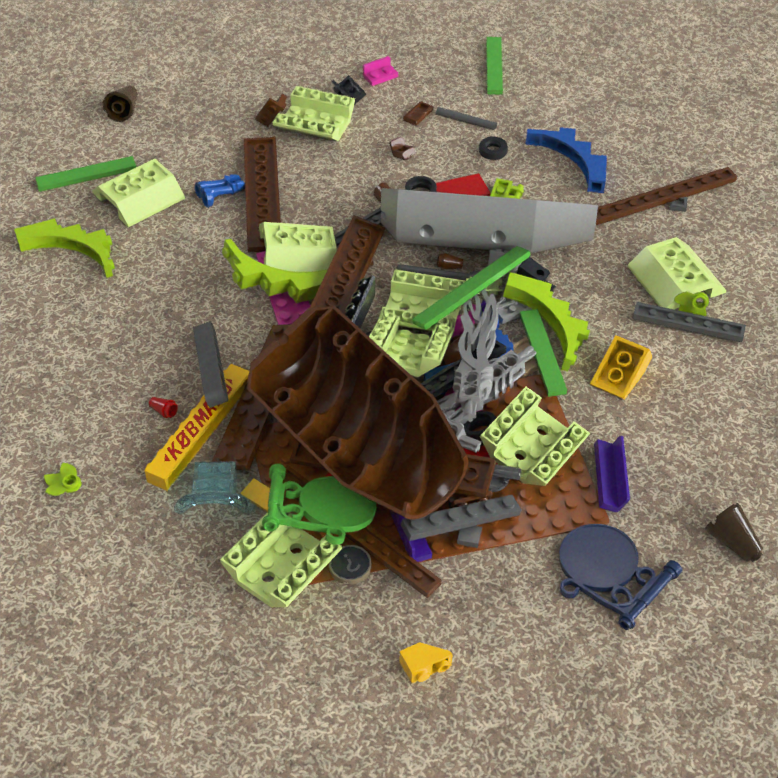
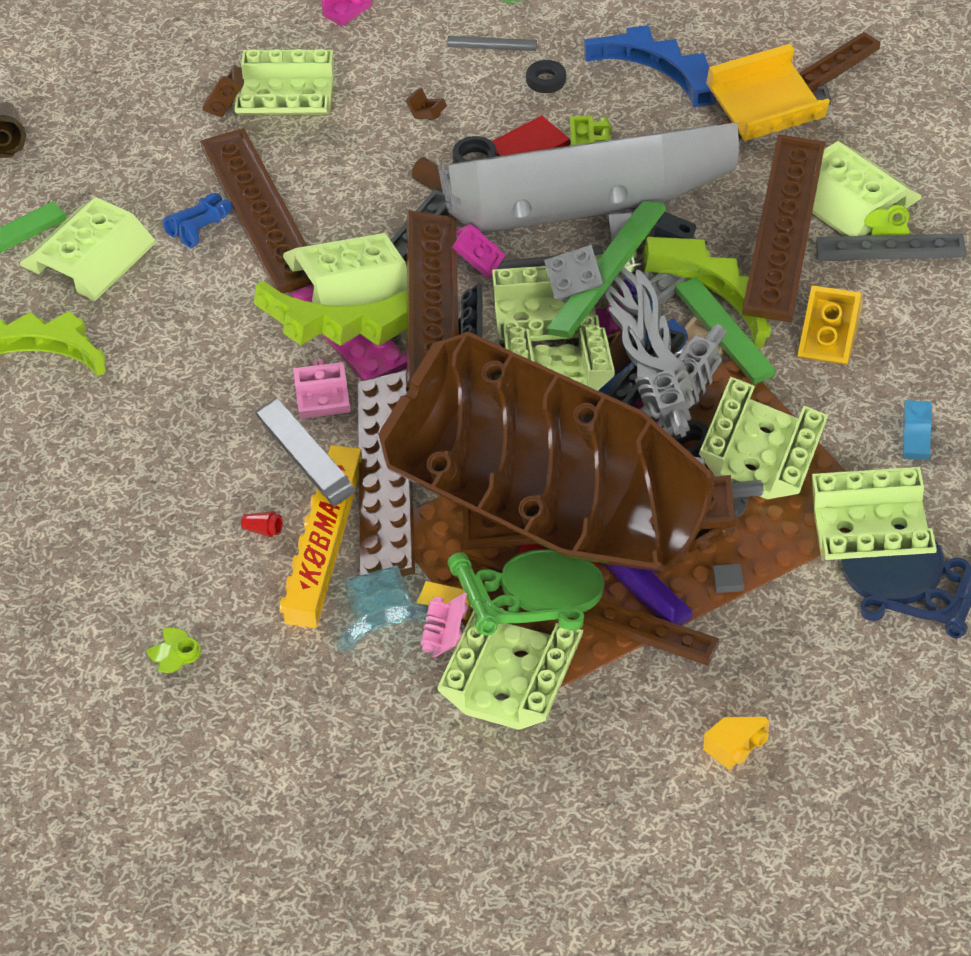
camera: 15 degrees left, 0 degrees up
black tile [329,545,371,585] -> none
black bracket [332,75,367,105] -> none
dark grey plate [401,495,522,541] -> none
reddish brown tile [403,101,434,126] -> none
reddish brown cone [437,252,463,270] -> none
dark purple panel [594,435,630,512] -> none
none -> bright pink plate [293,358,351,419]
none -> bright pink hinge [420,593,468,657]
none -> dark pink bracket [452,224,505,279]
none -> light grey hinge [544,245,603,303]
none -> yellow panel [706,44,830,141]
none -> reddish brown plate [742,134,825,323]
none -> yellowish green slope [812,467,937,560]
none -> dark azure arch [902,400,932,460]

